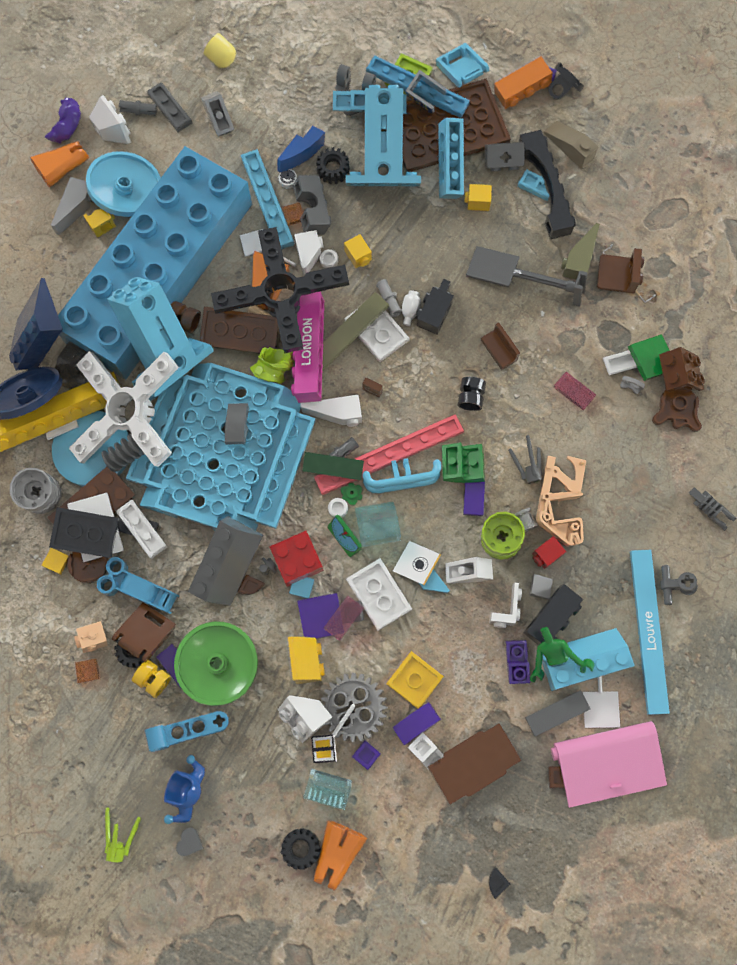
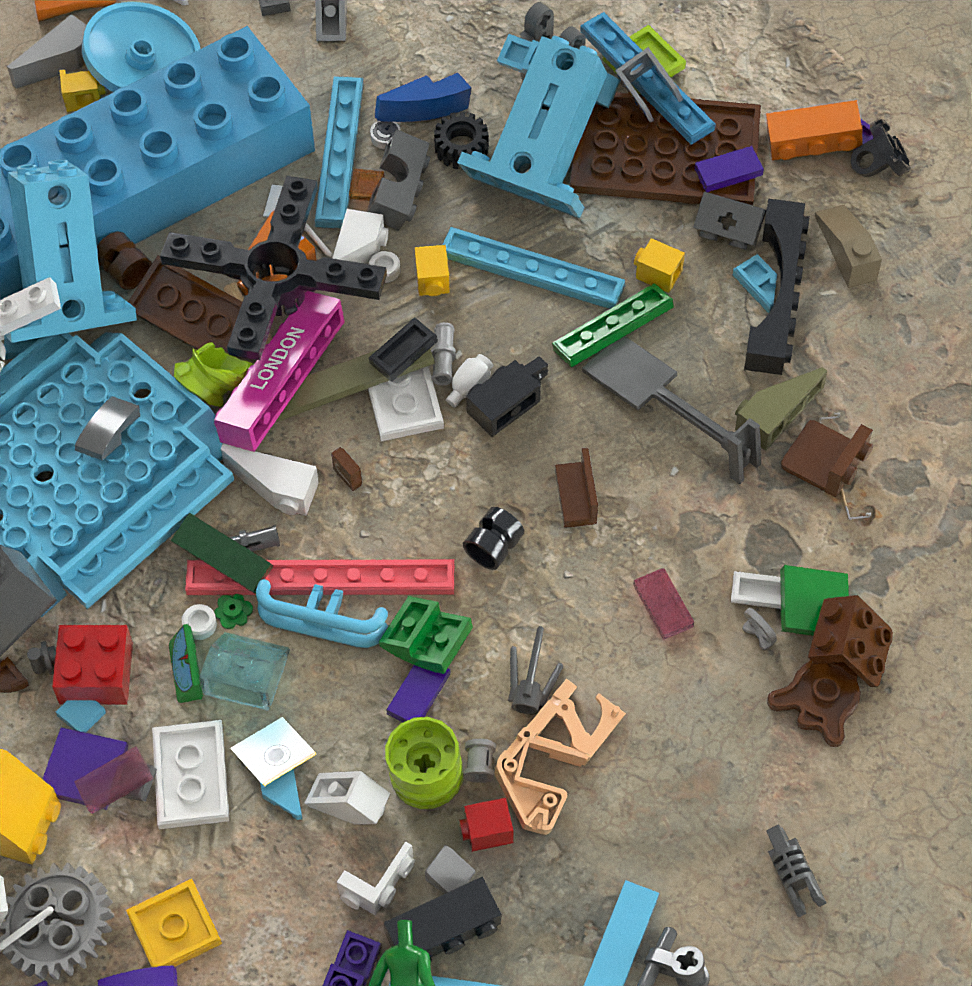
camera: 25 degrees right, 15 degrees down
medium azure container [436,43,489,88] -> none
medium azure brick [438,118,464,199] -> none
none -> black tile [368,317,438,382]
none -> medium azure tile [442,227,625,309]
none -> green tile [552,283,674,367]
none -> dark purple tile [695,146,764,192]

